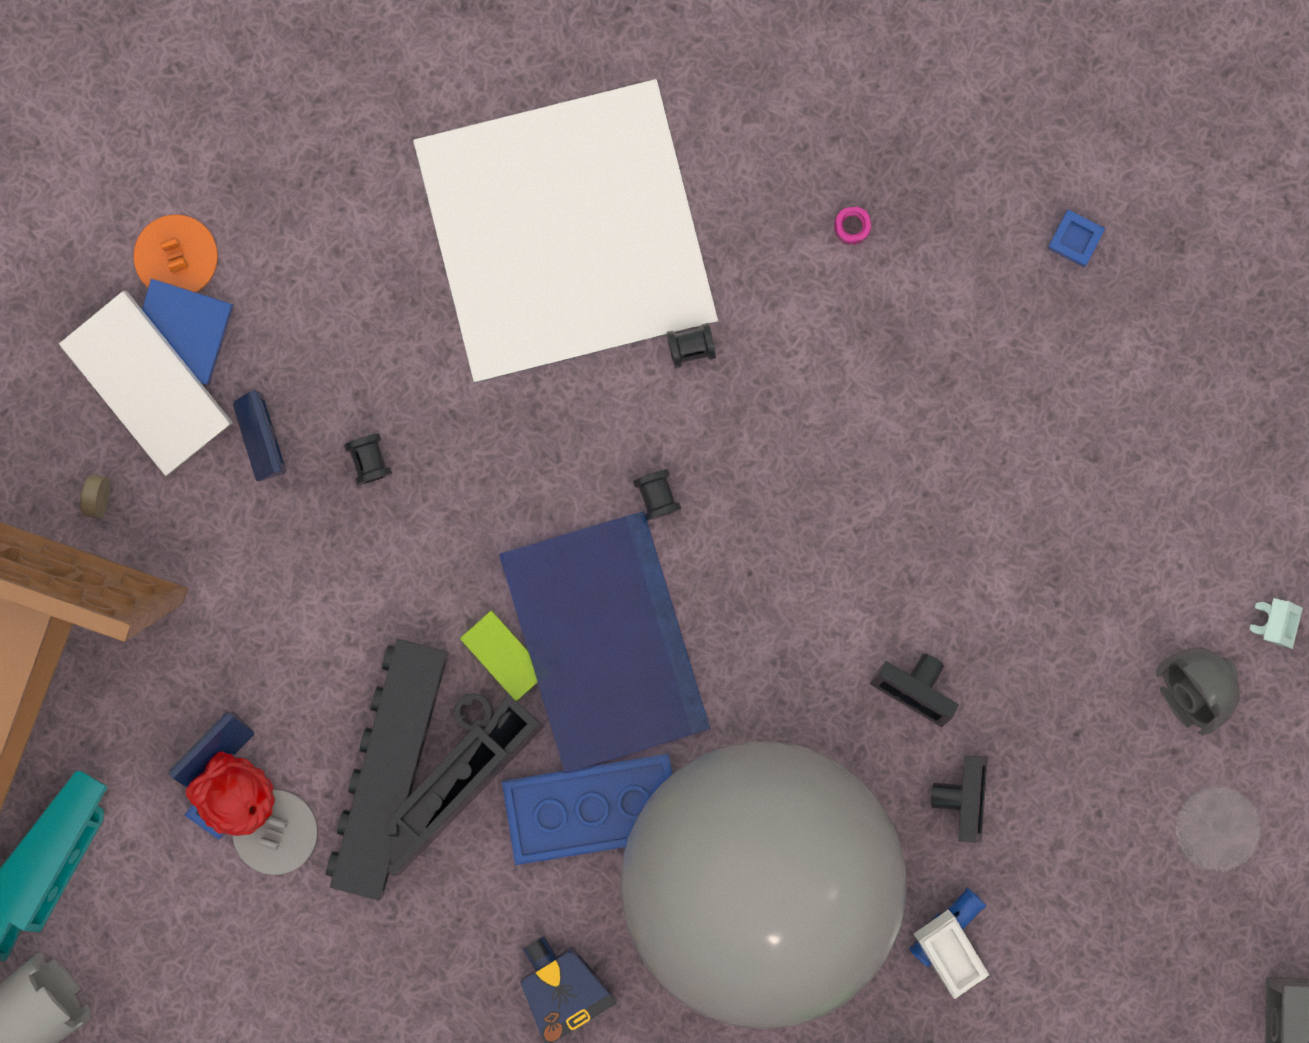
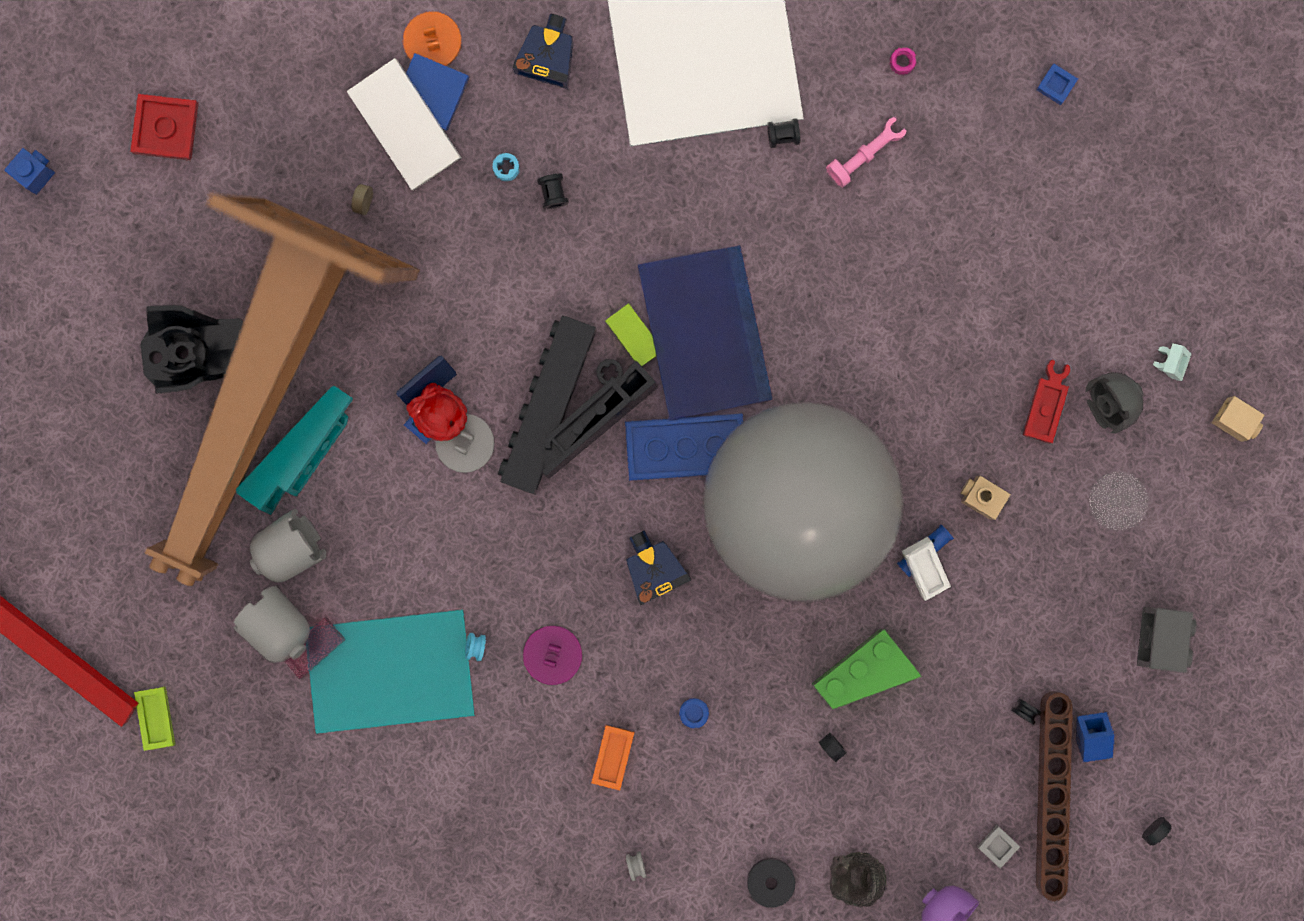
camera: 10 degrees right, 0 degrees up
dark blue slope [233,390,287,481] -> none
black bush [633,469,682,521] -> none
black tile [869,654,959,727] -> none
black tile [931,755,988,843] -> none
none -> medium azure bush [492,153,520,181]
none -> dark blue torso [512,14,573,89]
none -> bright pink piece [826,117,907,188]
none -> tan brick [960,476,1011,520]
none -> red plate [1022,360,1070,444]

